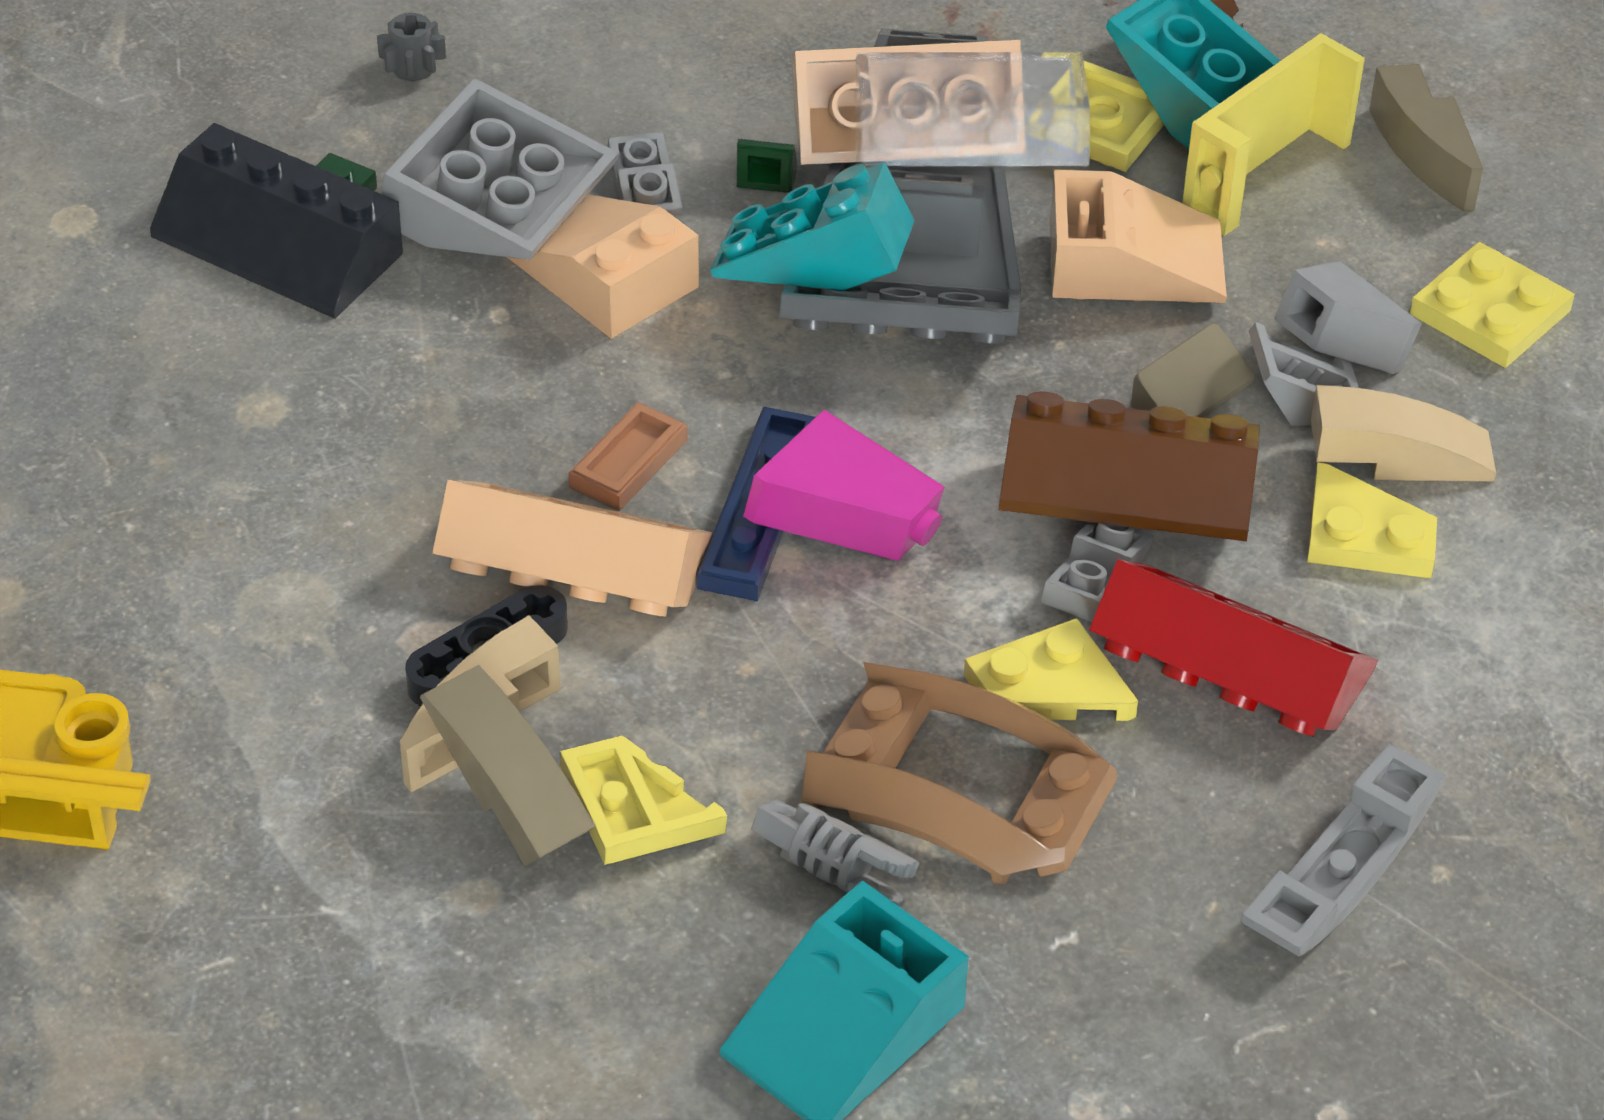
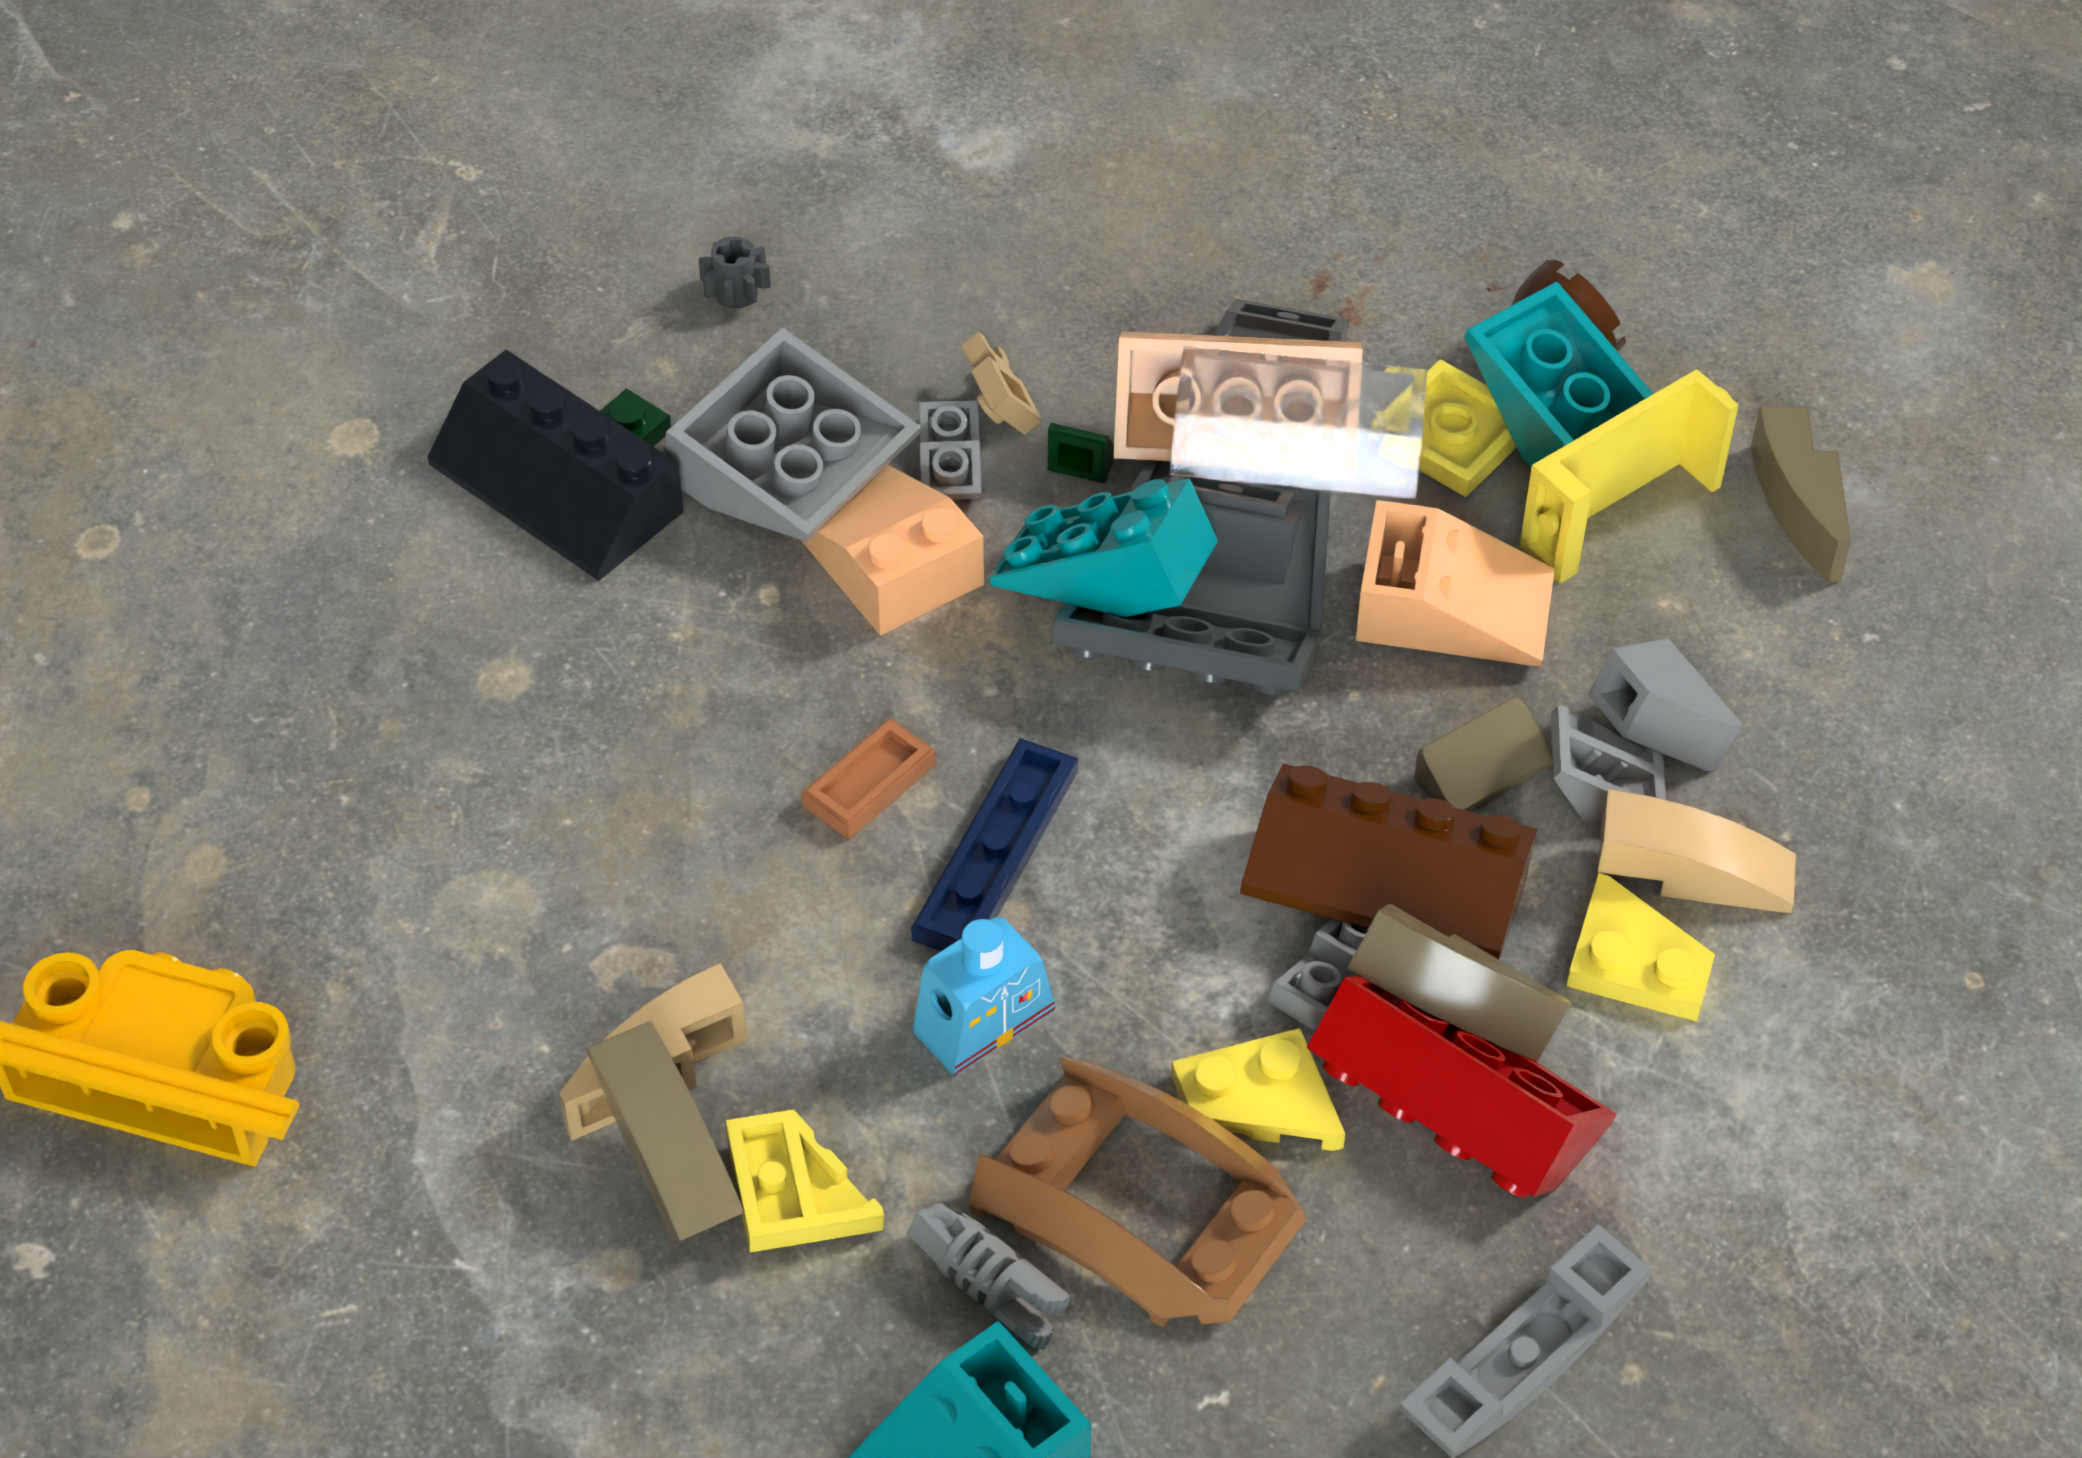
camera: 10 degrees right, 5 degrees up
black beam [405,585,568,706] -> none
light nougat slope [432,480,713,617] -> none
dark pink slope [743,410,945,561] -> none
light yellow plate [1410,242,1575,368] -> none
none -> medium azure torso [913,917,1055,1077]
none -> tan plate [961,332,1042,435]
none -> dark tan slope [1347,904,1571,1061]

